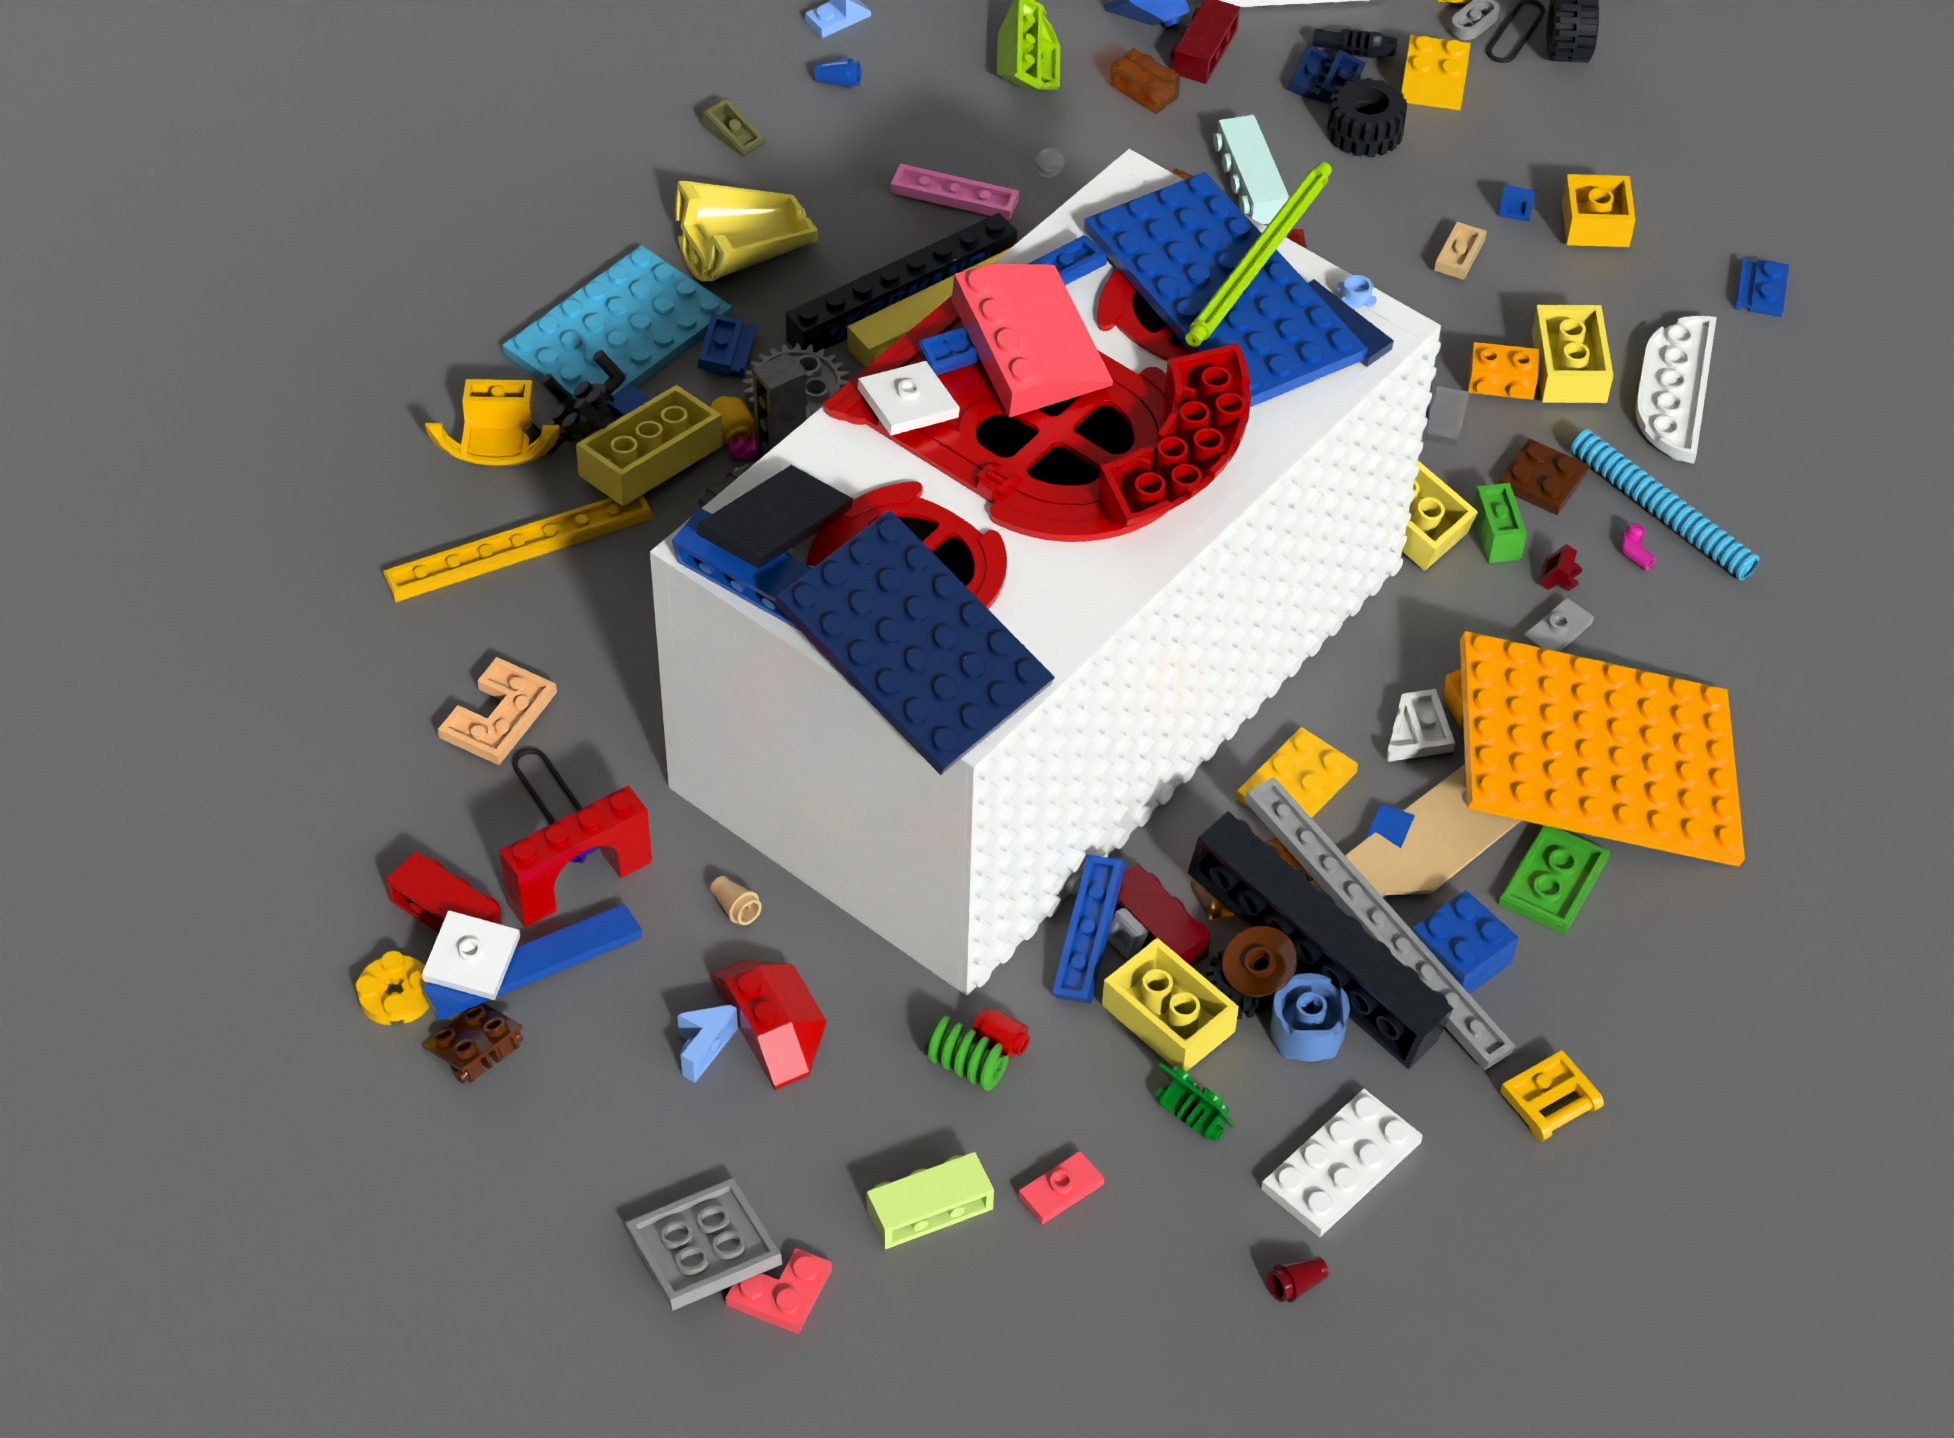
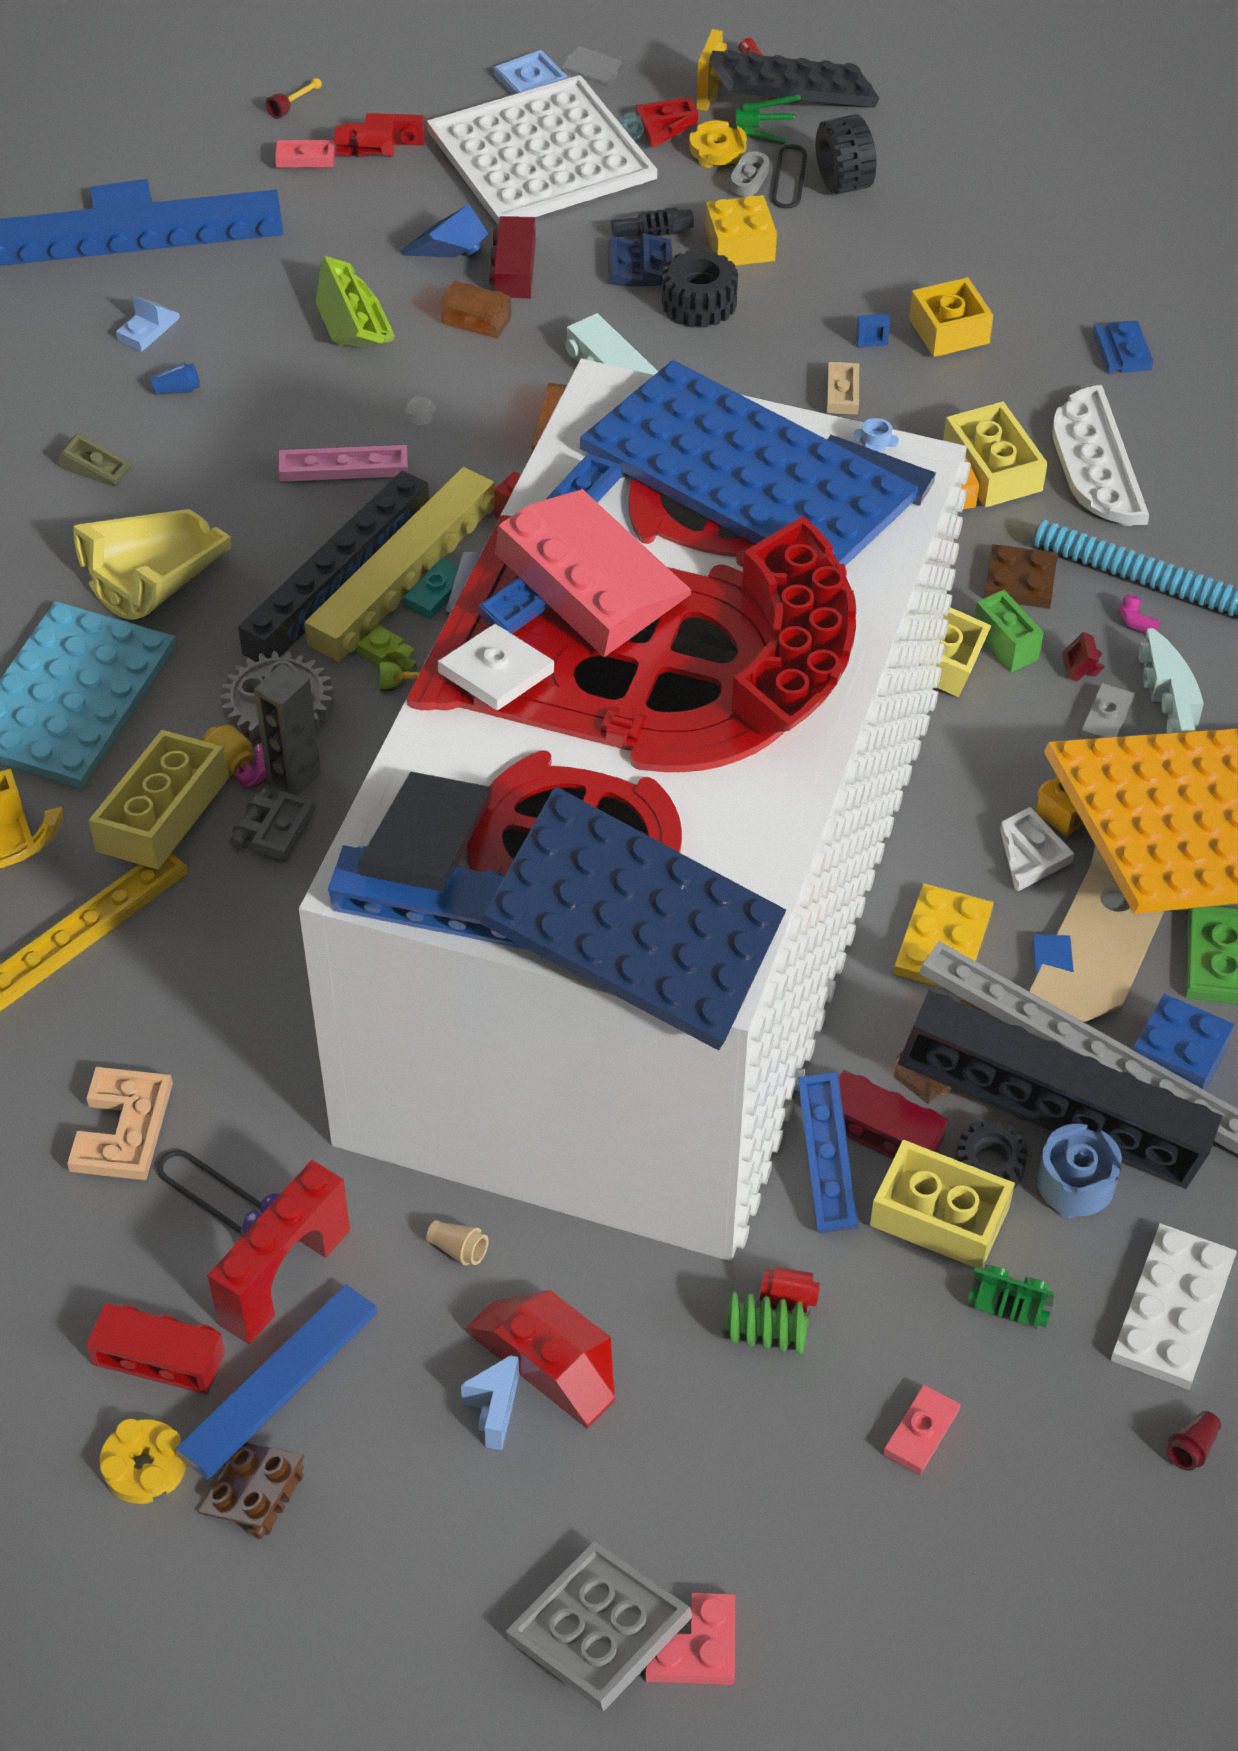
camera: 20 degrees left, 0 degrees up
white plate [422,910,520,1000] -> none
black plate [522,350,625,455] -> none
blue tile [607,384,651,418] -> none
blue plate [697,313,758,378] -> none
yellowish green brick [866,1152,994,1249] -> none
light grey tile [1107,908,1149,961] -> none
lime piece [1185,161,1332,347] -> none
reddish brown dish [1222,926,1297,997] -> none
none -> light aqua slope [1138,628,1204,733]

